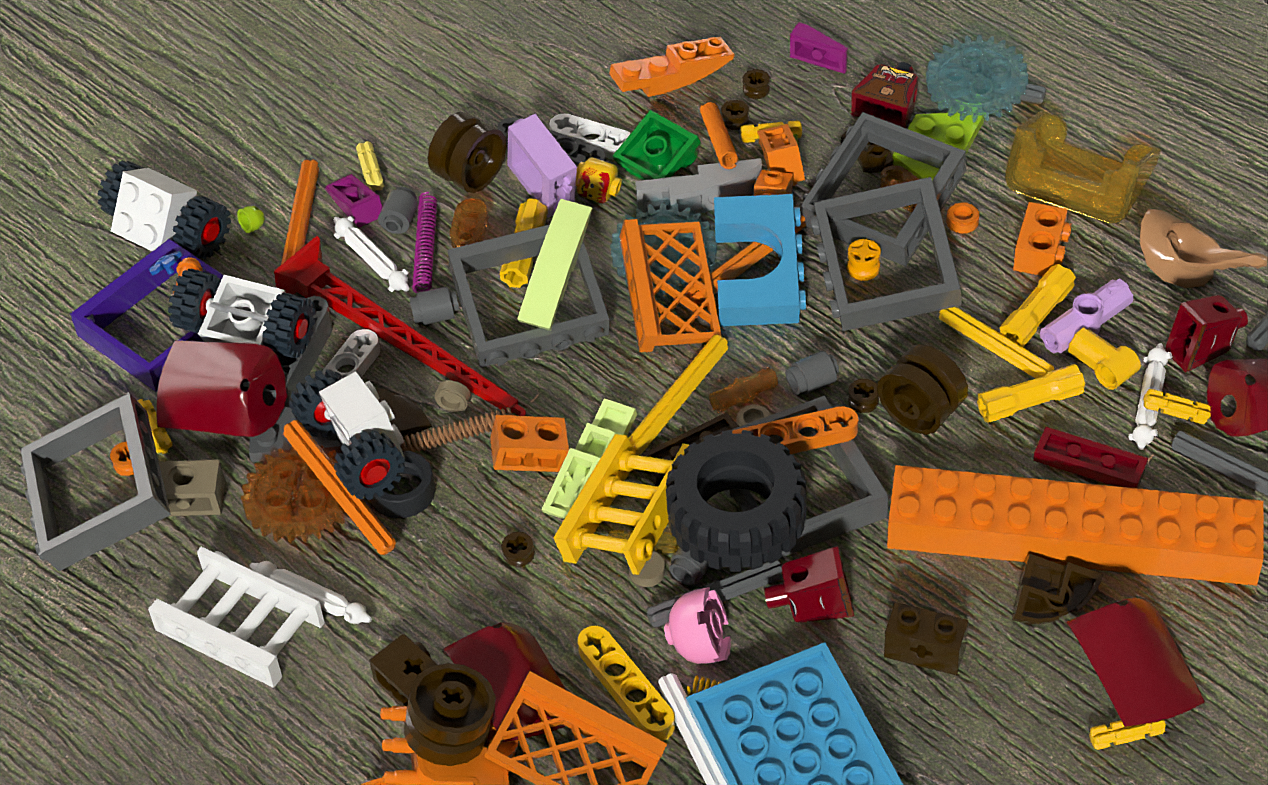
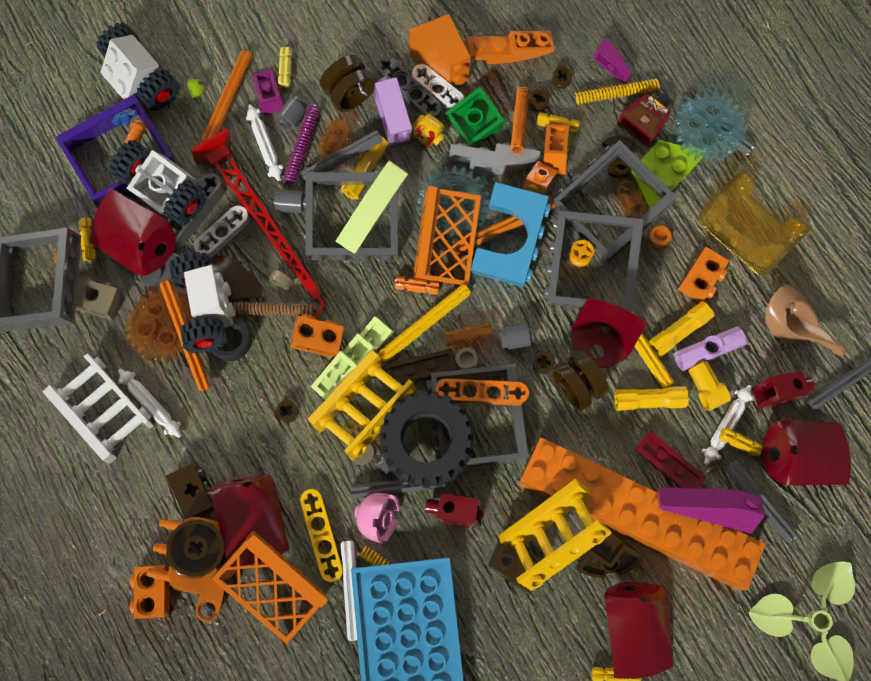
camera: 10 degrees right, 25 degrees up
none -> dark grey axle [301,130,383,181]
none -> orange axle [395,276,440,295]
none -> orange slope [409,14,471,86]
none -> yellow fence [498,479,612,591]
none -> dark red piece [571,298,648,368]
none -> yellow piece [575,78,660,105]
none -> magenta wedge [657,488,765,534]

